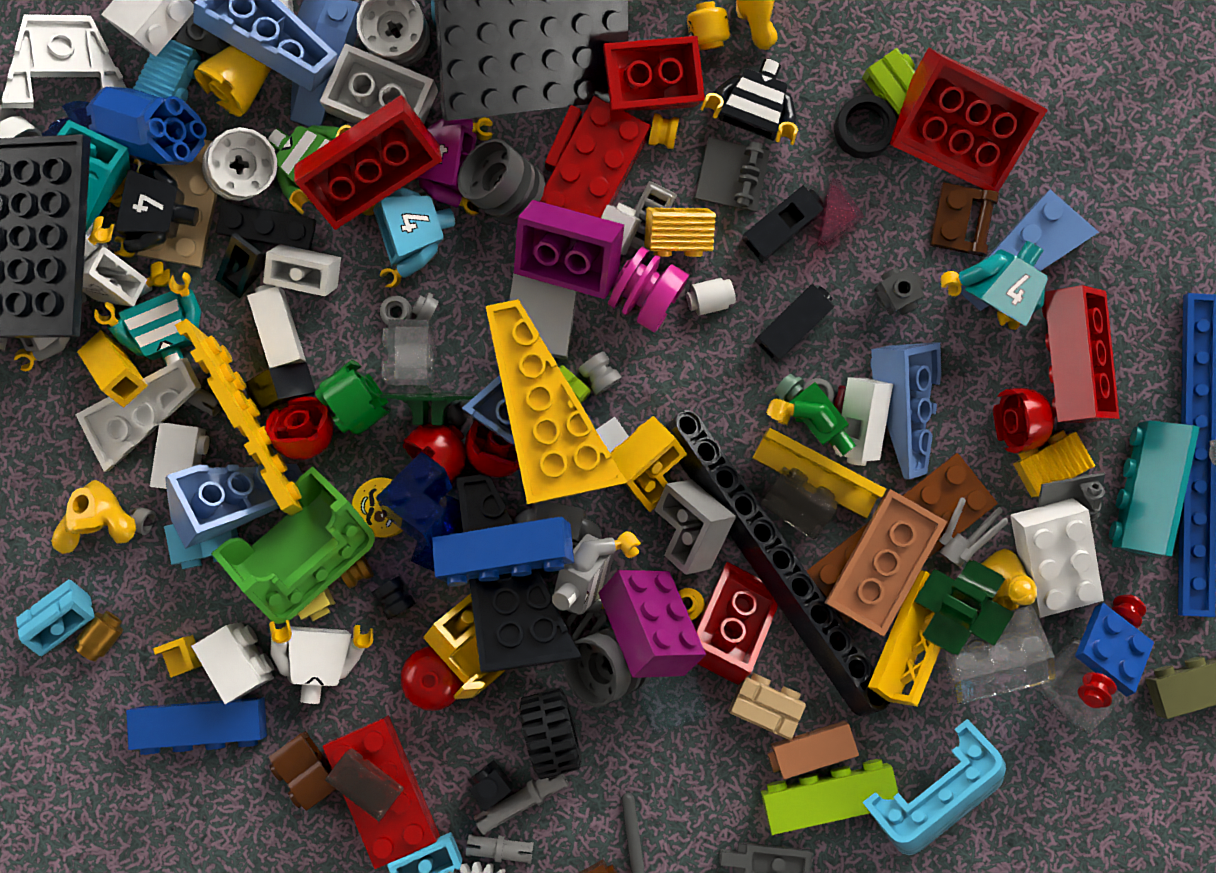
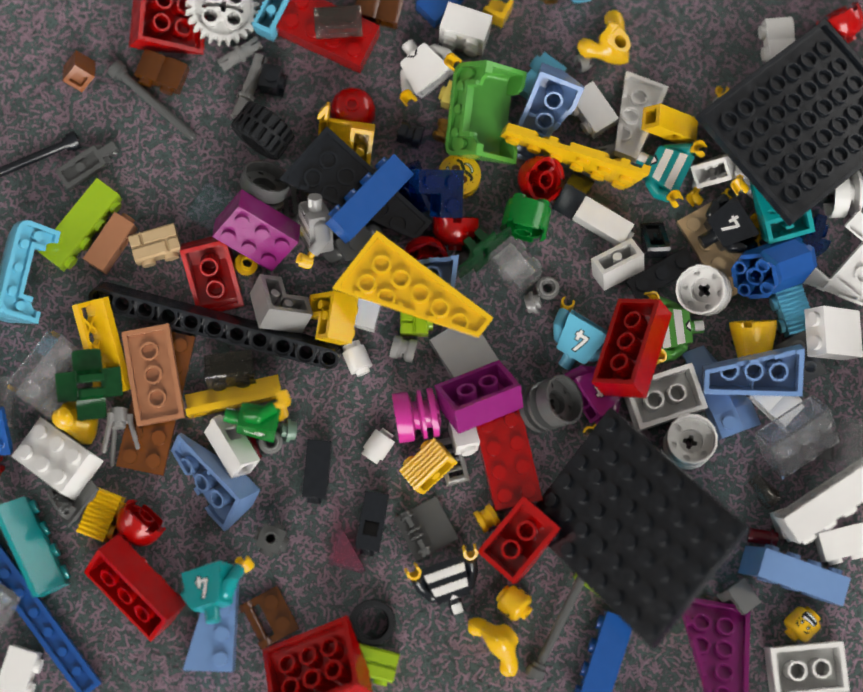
camera: 130 degrees right, 5 degrees down
red tile [545,105,582,172] -> none
none -> white brick [342,340,373,377]

